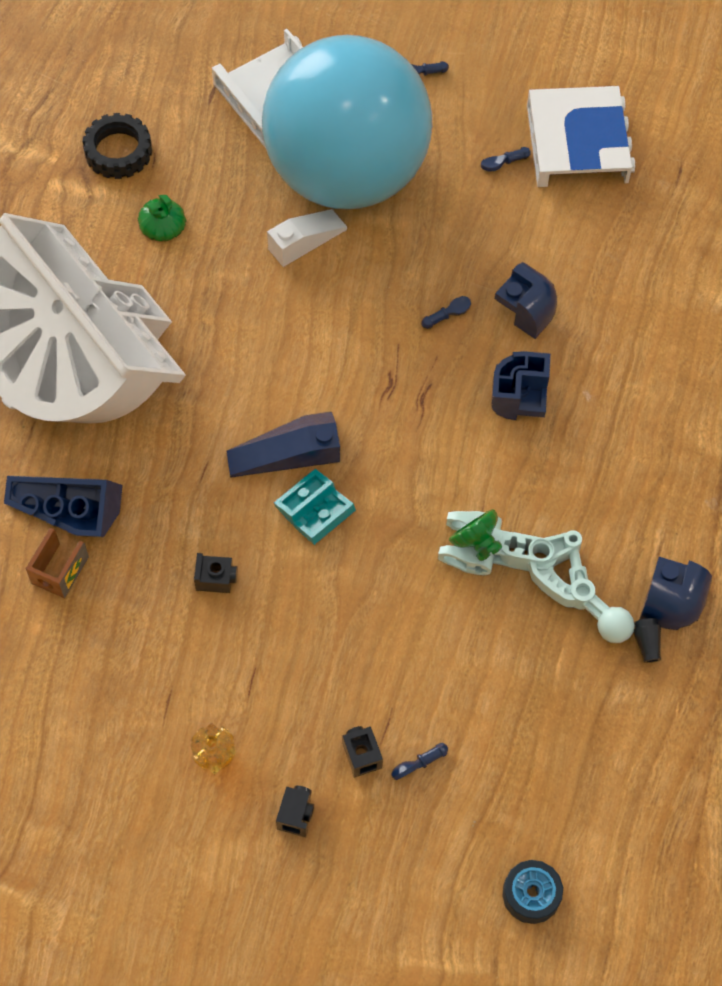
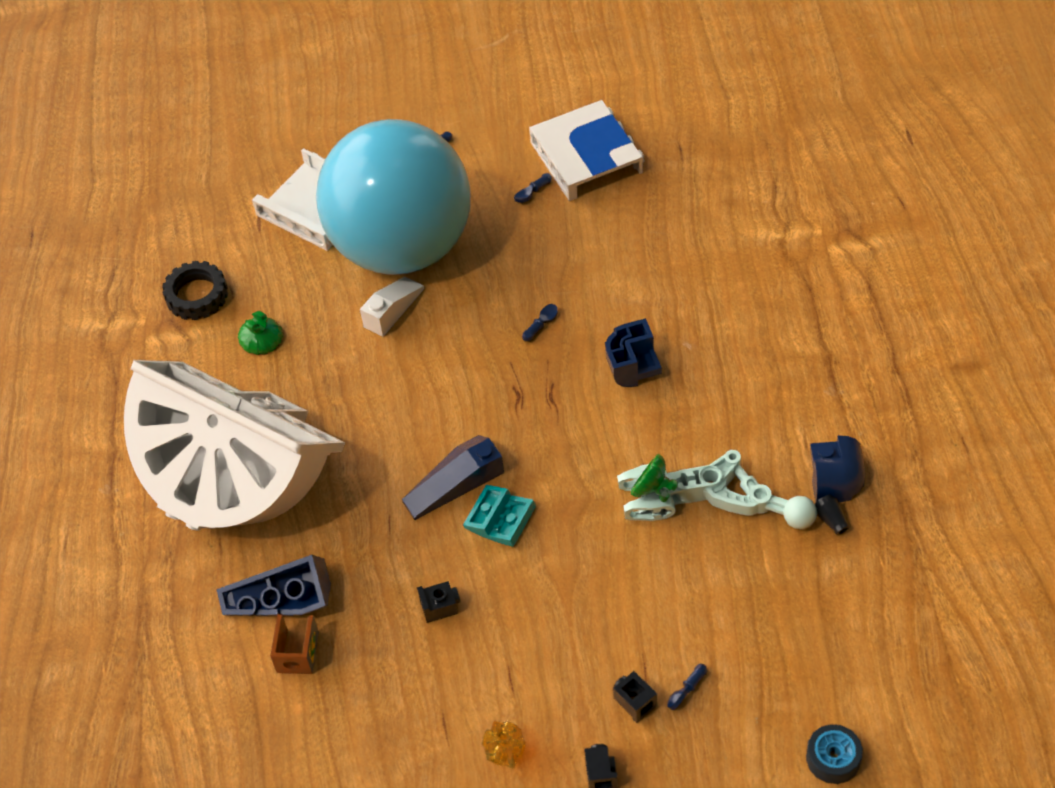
camera: 15 degrees left, 10 degrees down
dark blue brick [494,262,557,339] -> none

